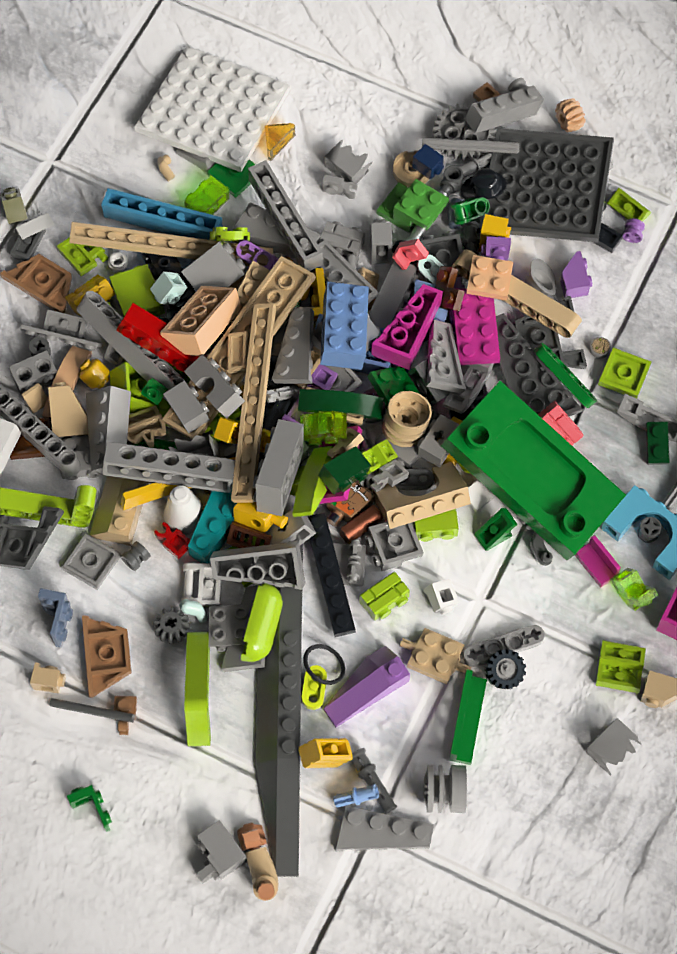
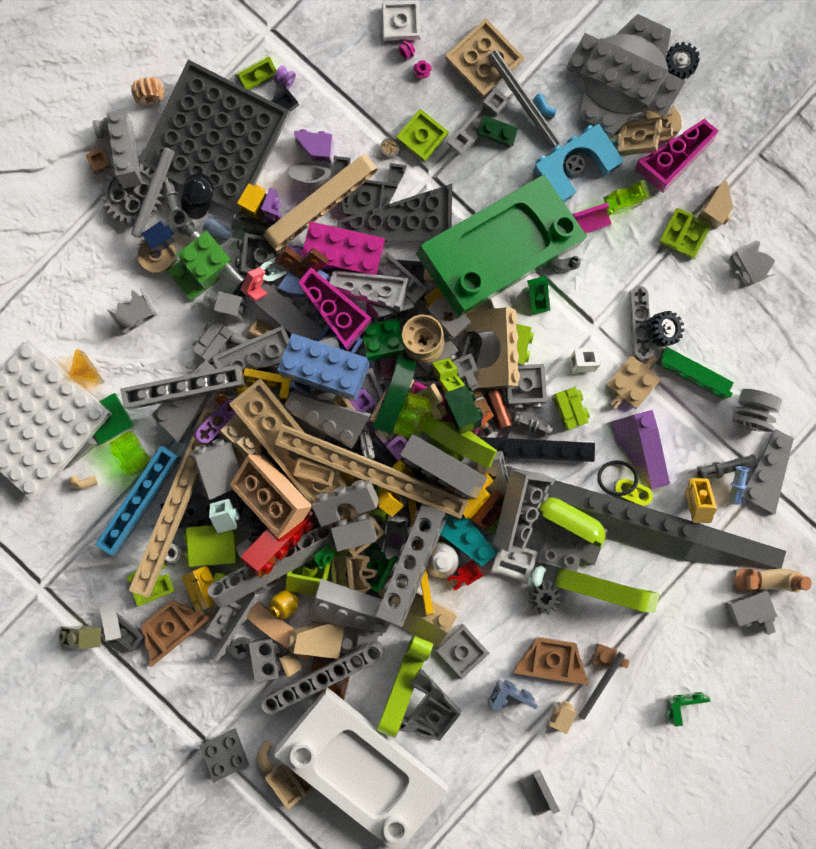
camera: 75 degrees left, 20 degrees up
dark grey wheel [120,541,151,571] -> none
lime plate [209,227,250,242] -> none
light grey plate [323,174,358,199] -> none
green piece [450,197,490,225] -> none
light nougat plate [466,255,513,301] -> none
green beam [534,343,597,408] -> none
coral brick [538,401,584,446] -> none

